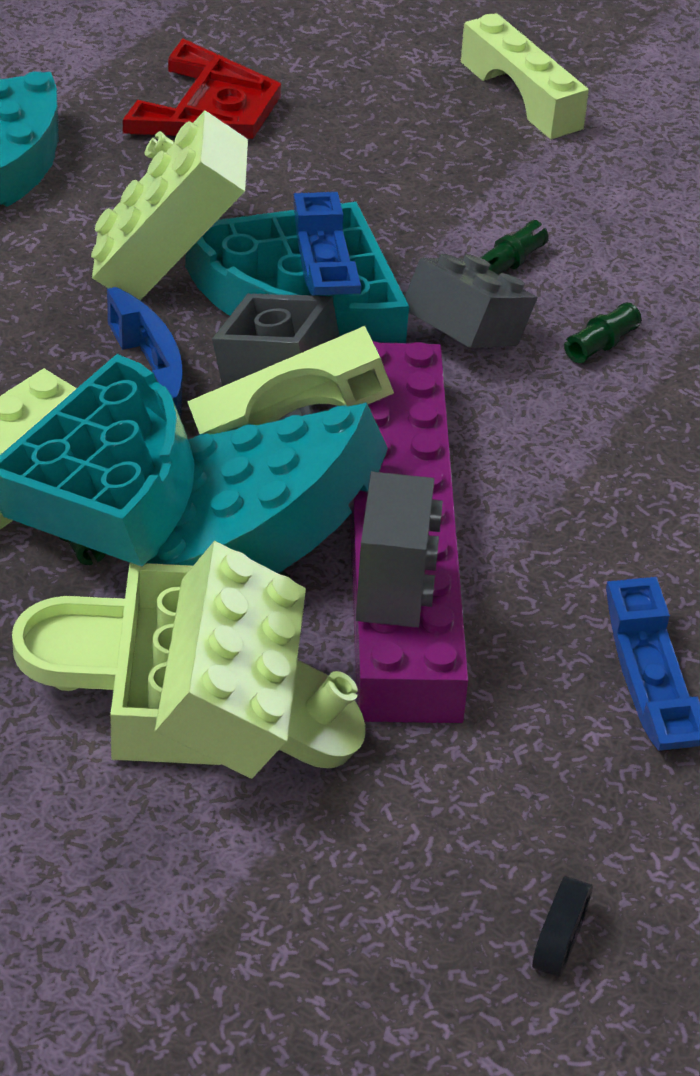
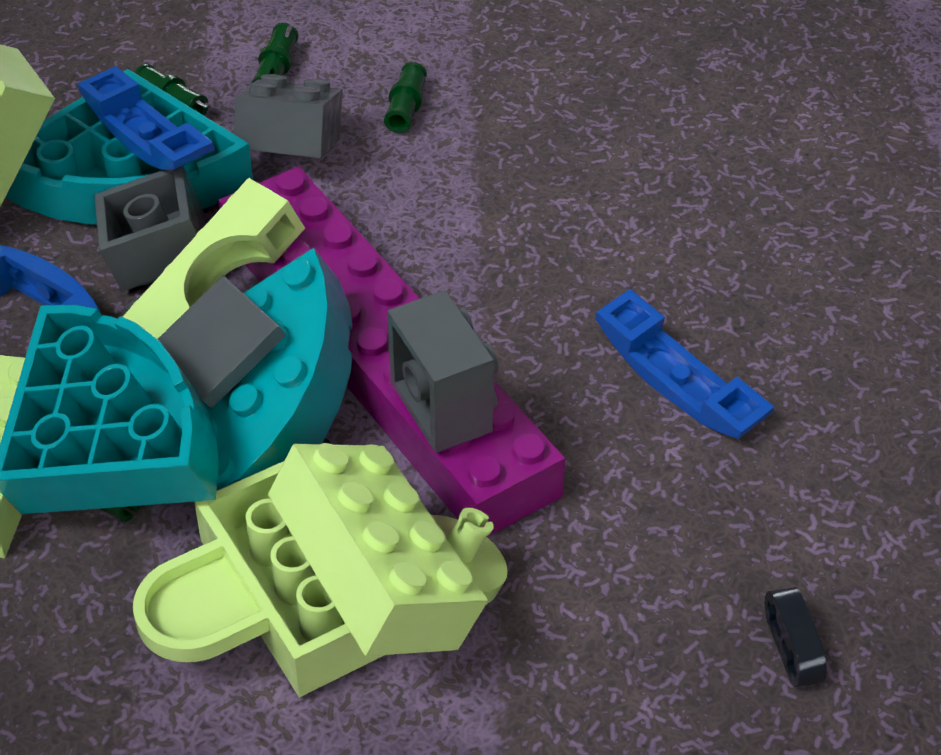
camera: 30 degrees left, 5 degrees up
none -> dark green pin [134,63,209,116]
none -> dark grey tile [158,275,286,409]

